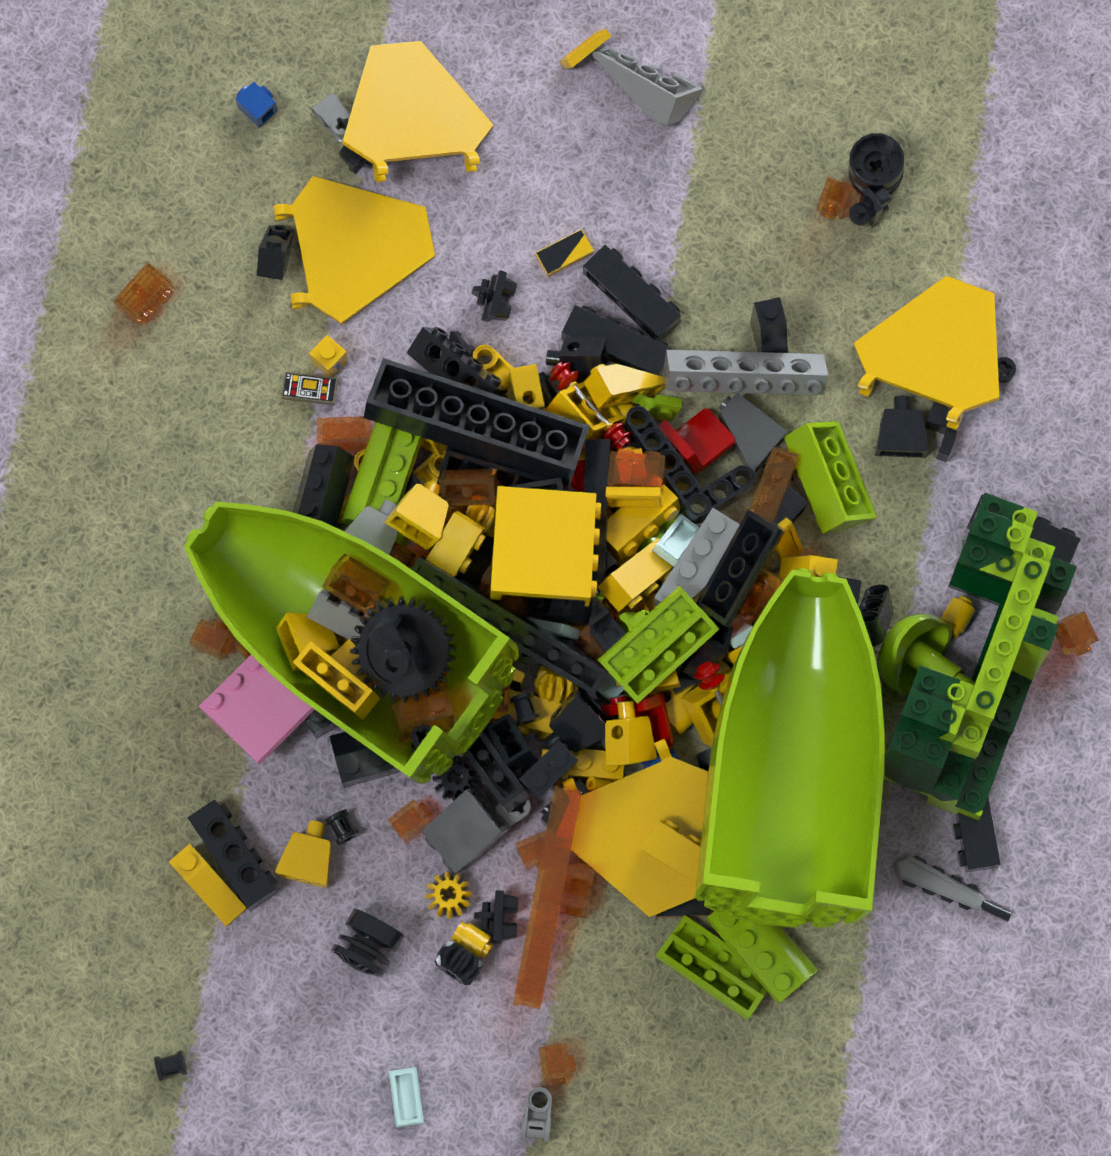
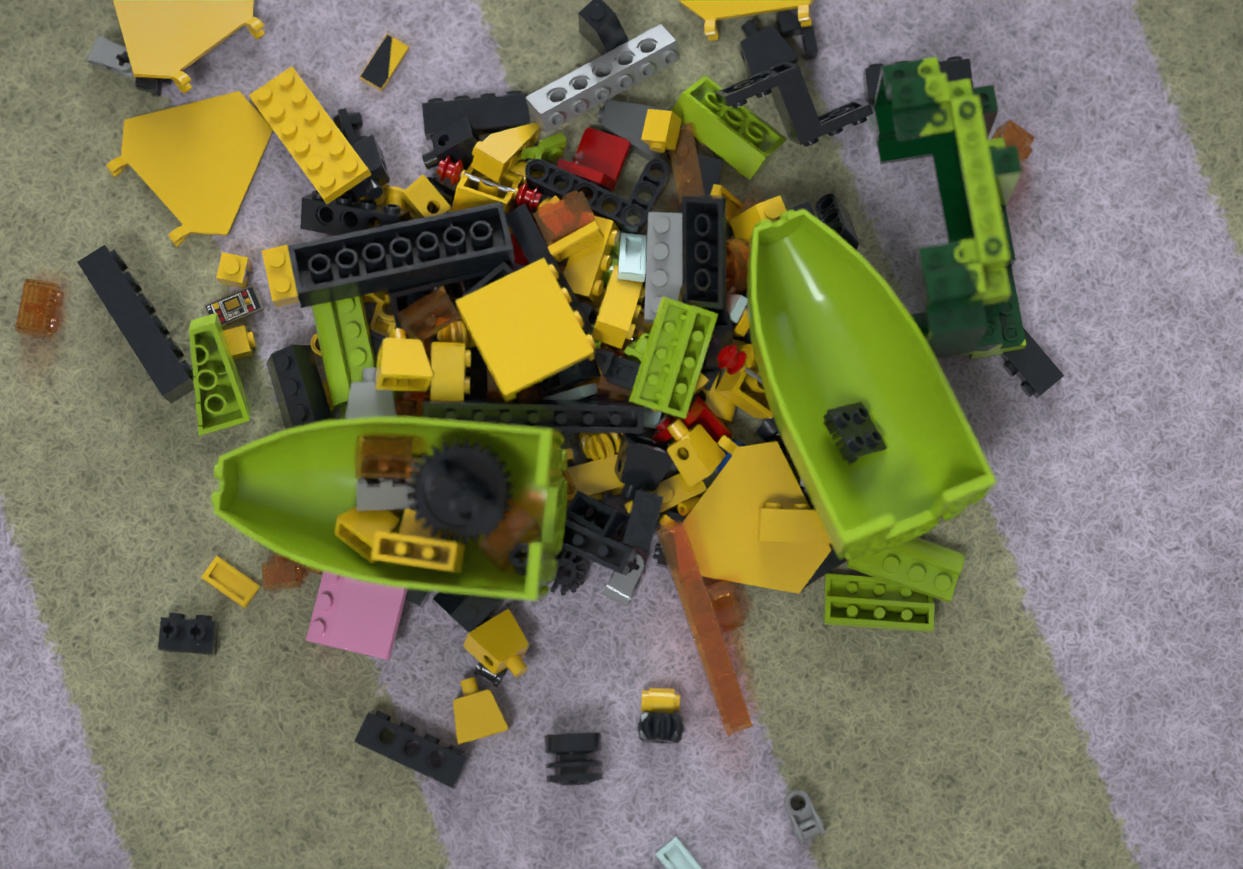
camera: 30 degrees left, 5 degrees up
yellow slope [169,843,247,927] -> none
blue brick [235,82,278,128] -> none
black slope [257,225,295,280] -> none
clear orange brick [317,416,372,451] -> none
clear orange brick [388,799,432,844] -> none
dark grey brick [421,786,511,874] -> none
yellow gear [425,872,472,919] -> none
black hips [473,890,519,943] -> none
black bush [509,692,540,726] -> none
clear orange brick [515,830,559,871] -> none
clear orange brick [539,1043,576,1087] -> none
black brick [583,245,681,340] -> none
lime piece [877,613,975,696] -> none
light grey sword [894,855,1012,922] -> none
yellow brick [941,596,976,638] -> none
none -> black brick [77,245,195,404]
none -> black brick [158,613,219,655]
none -> lime wedge [189,313,252,436]
none -> yellow tile [201,556,261,609]
none -> yellow brick [224,325,257,360]
none -> yellow plate [248,66,372,204]
none -> yellow brick [261,245,299,308]
none -> black torso [350,134,390,199]
none -> yellow torso [463,609,529,678]
none -> yellow brick [641,109,682,153]
none -> black bracket [714,61,874,147]
none -> black hinge [823,402,887,465]

